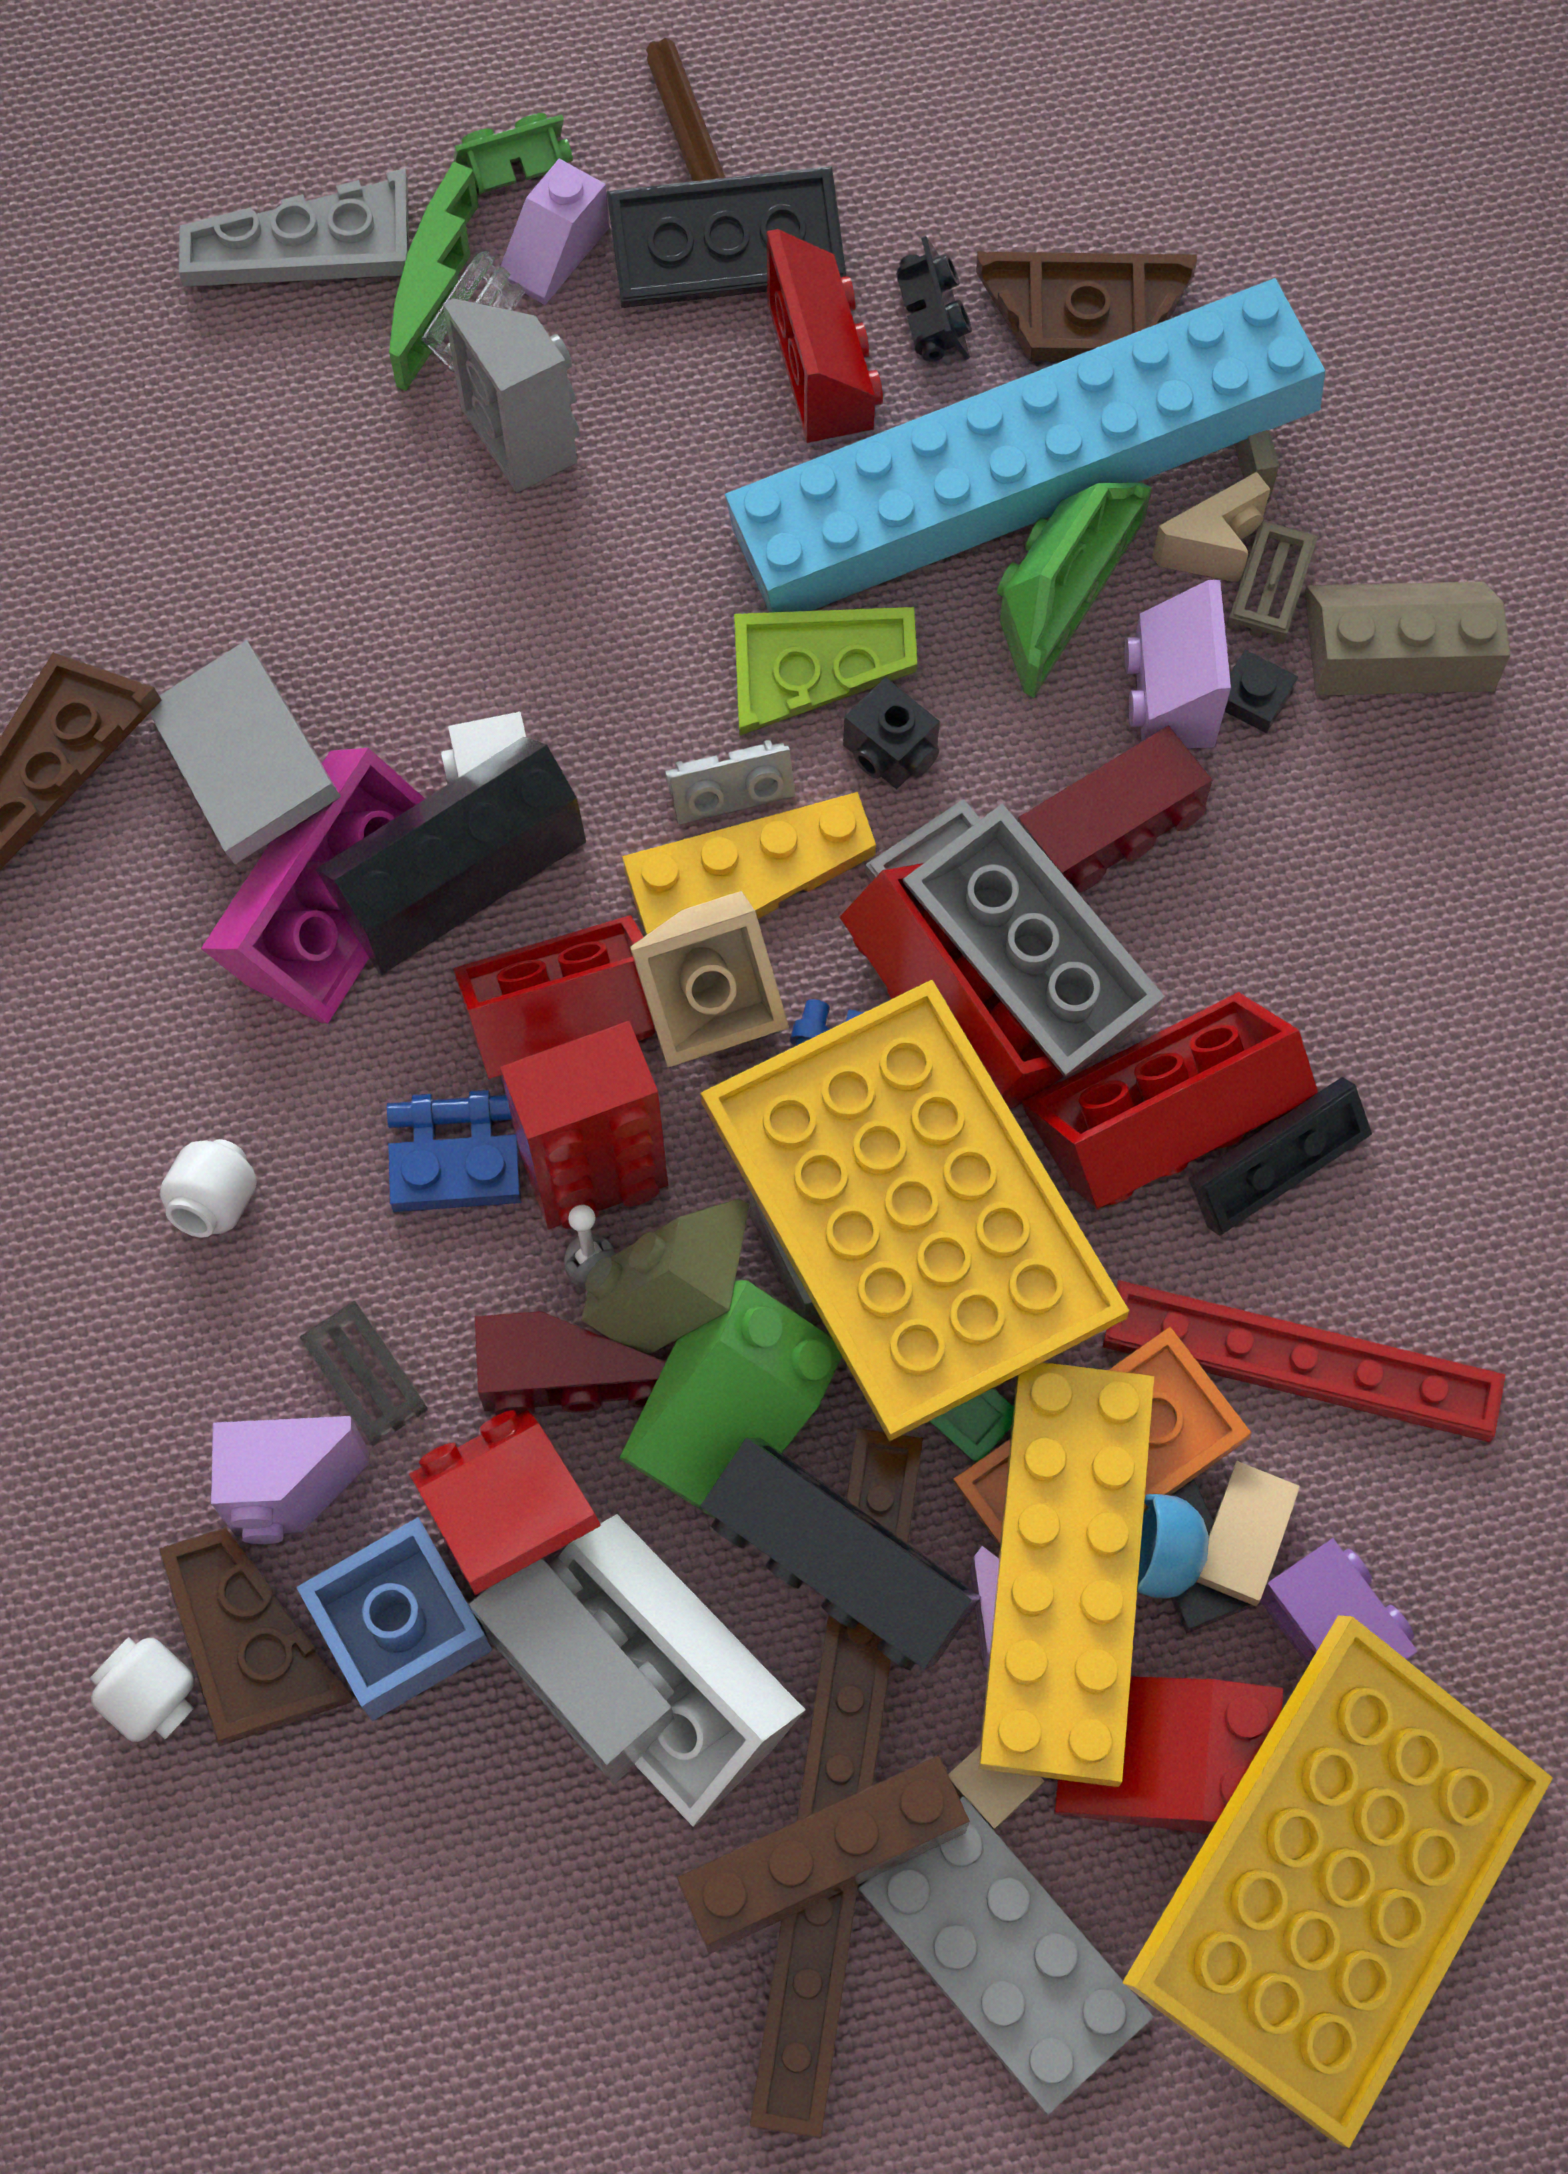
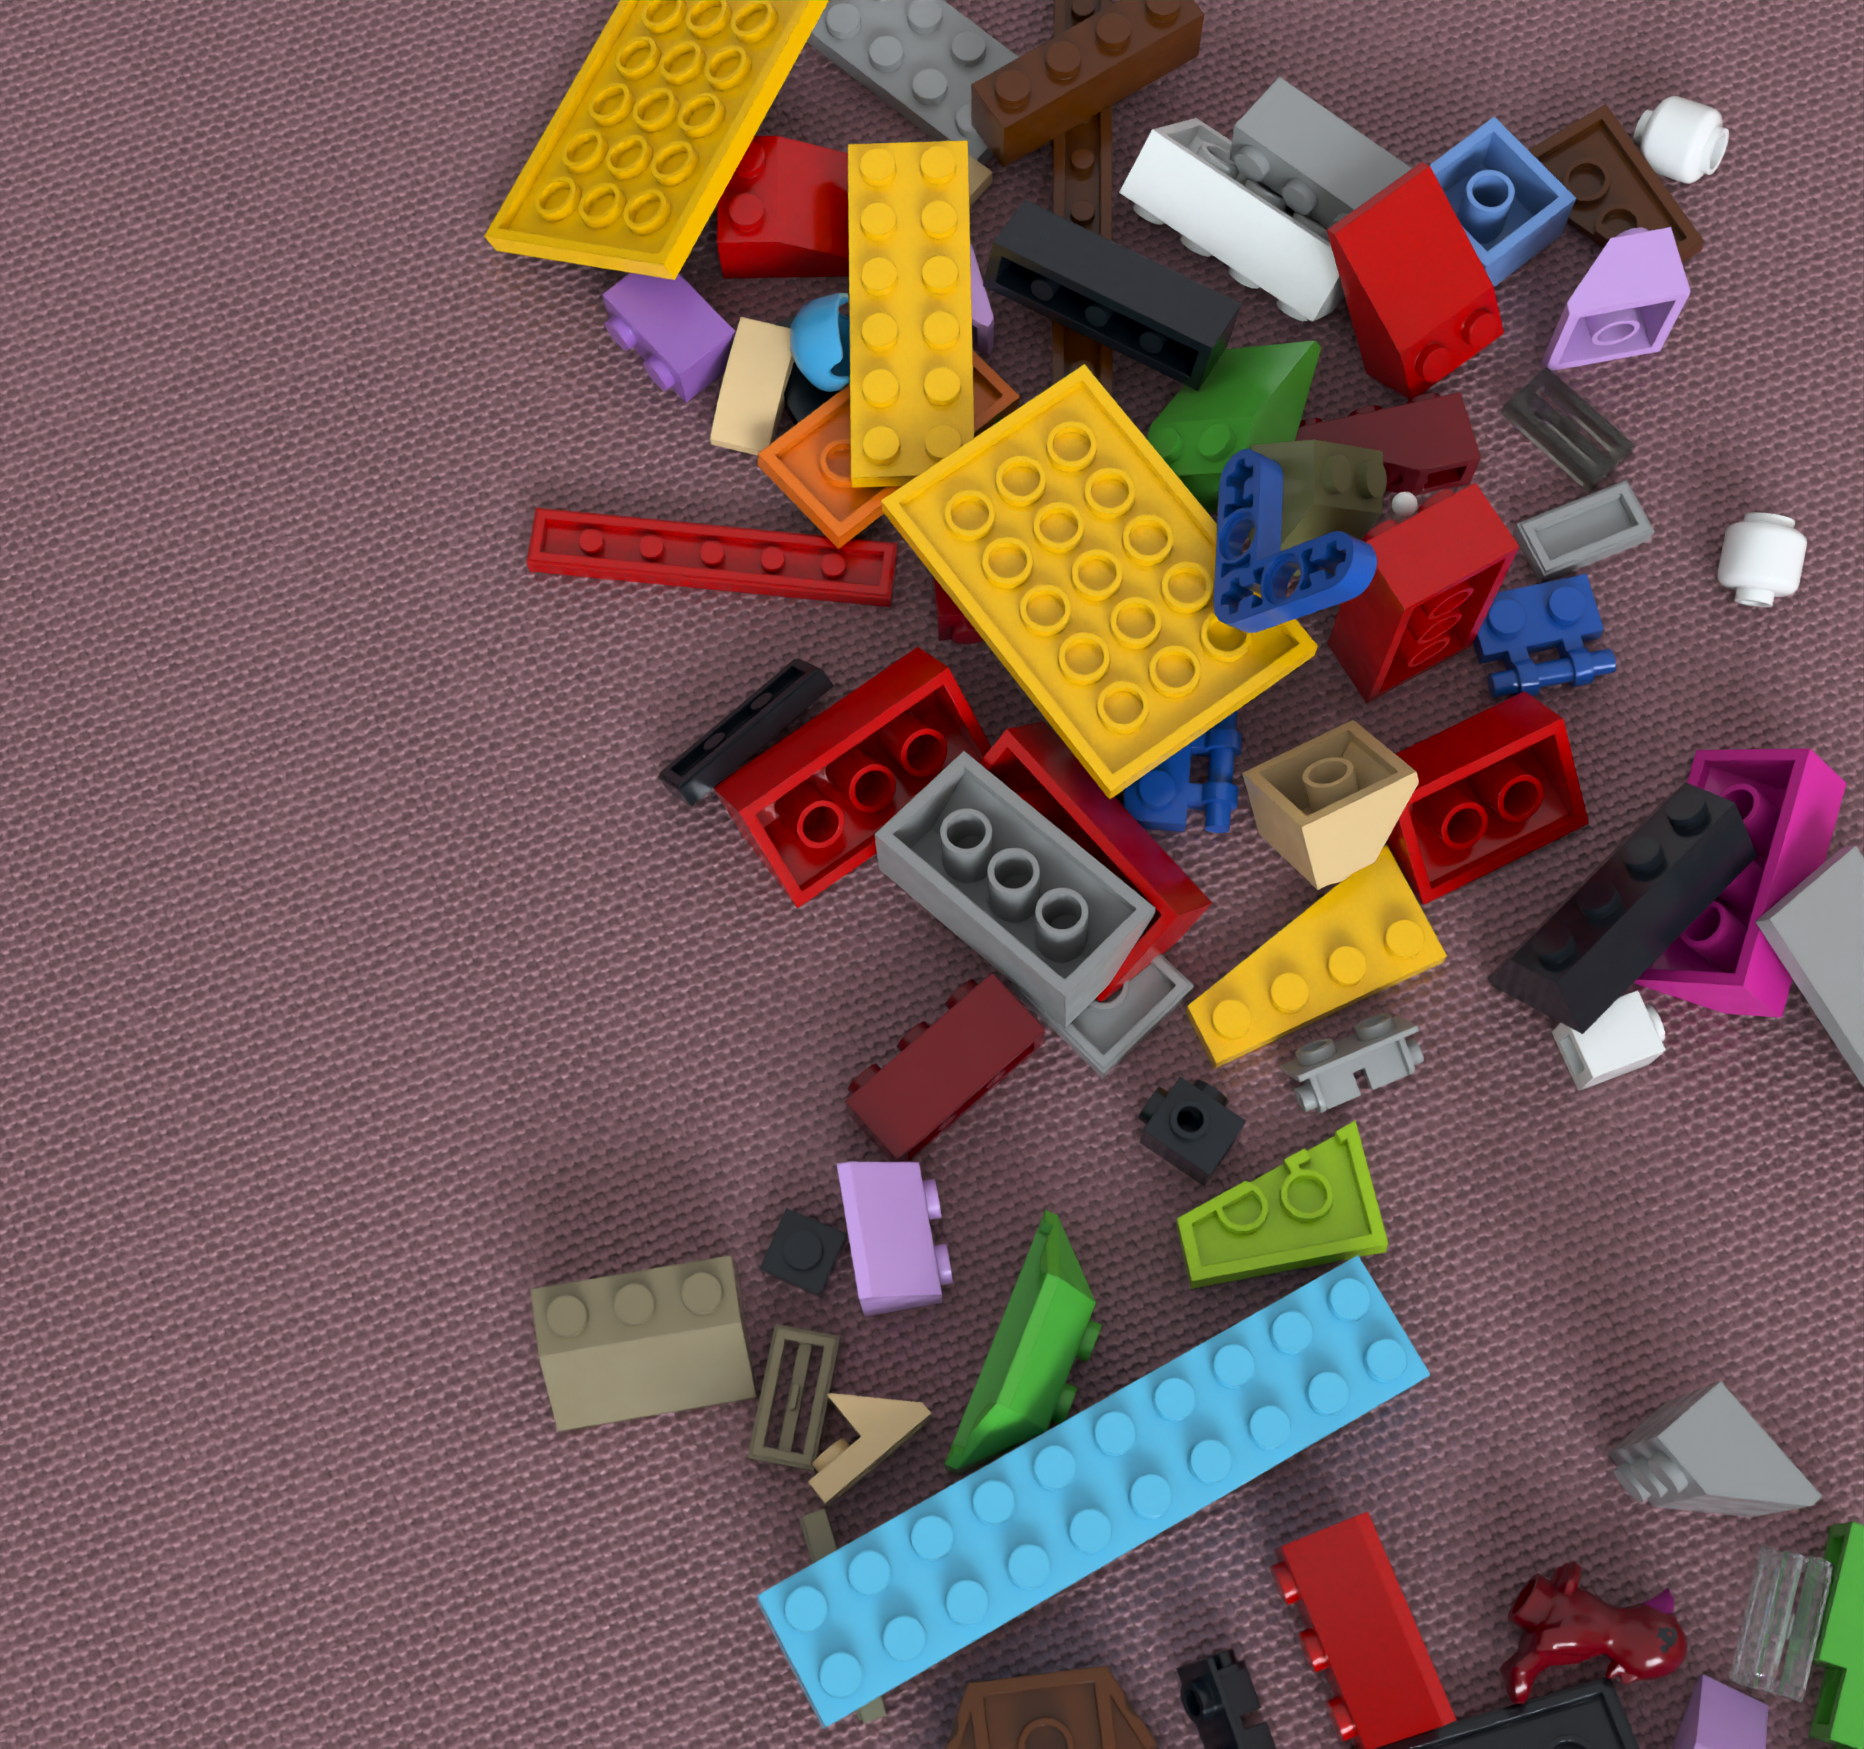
camera: 175 degrees right, 5 degrees up
none -> blue beam [1213,449,1377,633]
none -> dark red animal [1499,1561,1688,1704]
none -> light grey tile [1512,480,1655,584]

